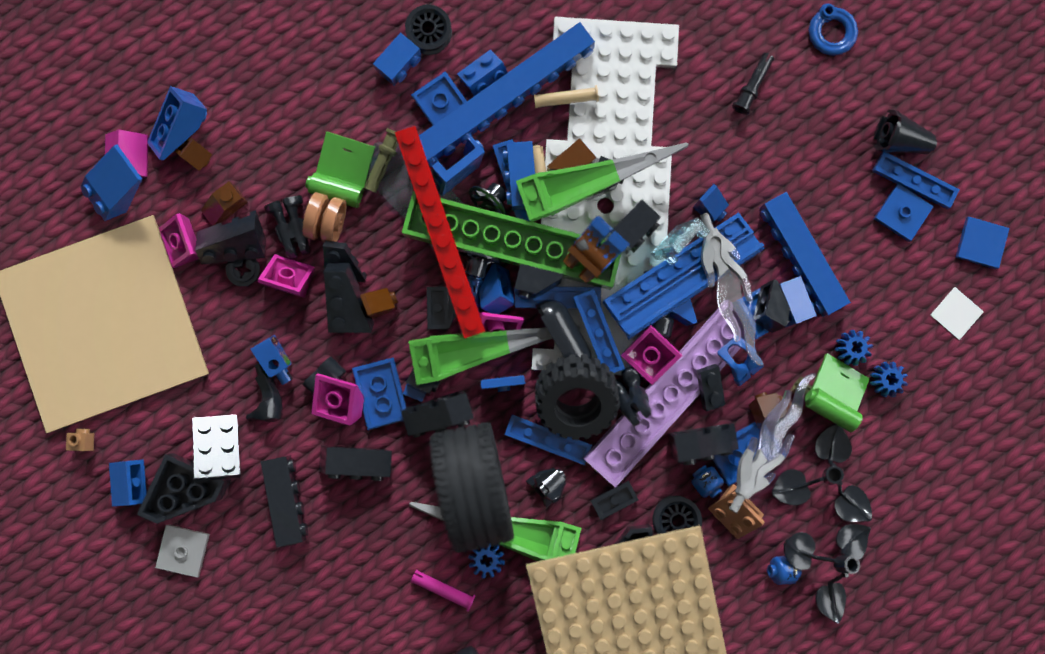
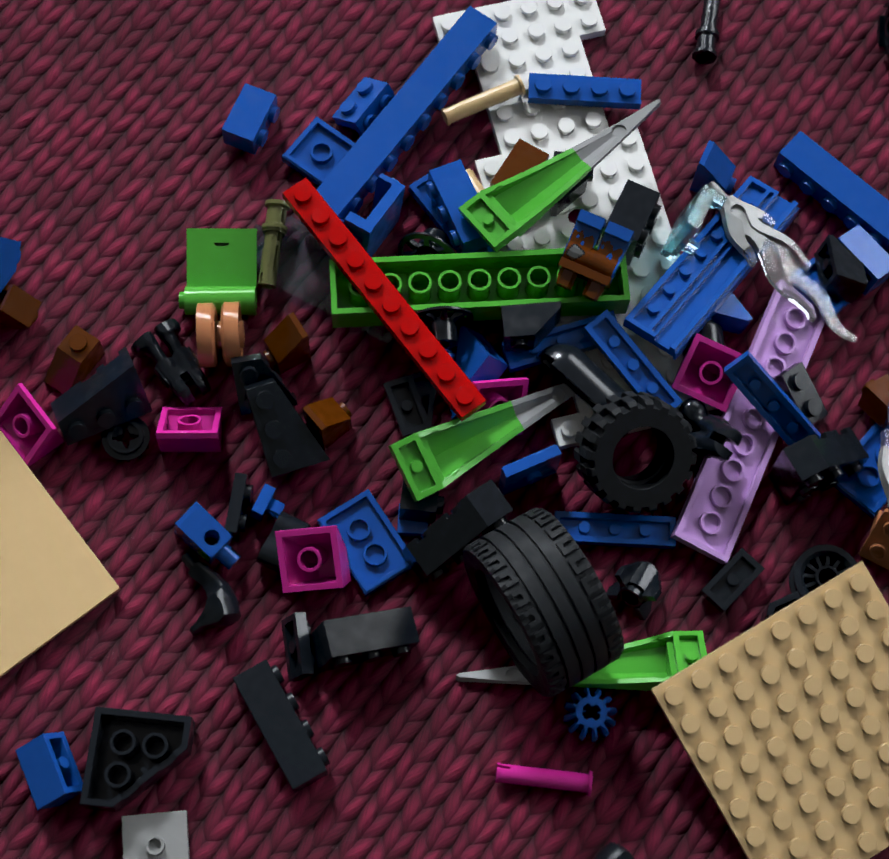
camera: 20 degrees left, 15 degrees down
plate [193,415,240,482] -> none
black wheel [405,4,452,55] -> none
blue head [692,465,724,499] -> none
blue piece [717,335,764,386] -> none
none -> black plate [225,473,253,541]
none -> blue tile [250,483,285,522]
none -> reddish brown slope [262,312,311,374]
none -> black plate [281,612,315,681]
none -> blue plate [528,73,641,110]
none -> blue plate [724,350,821,446]

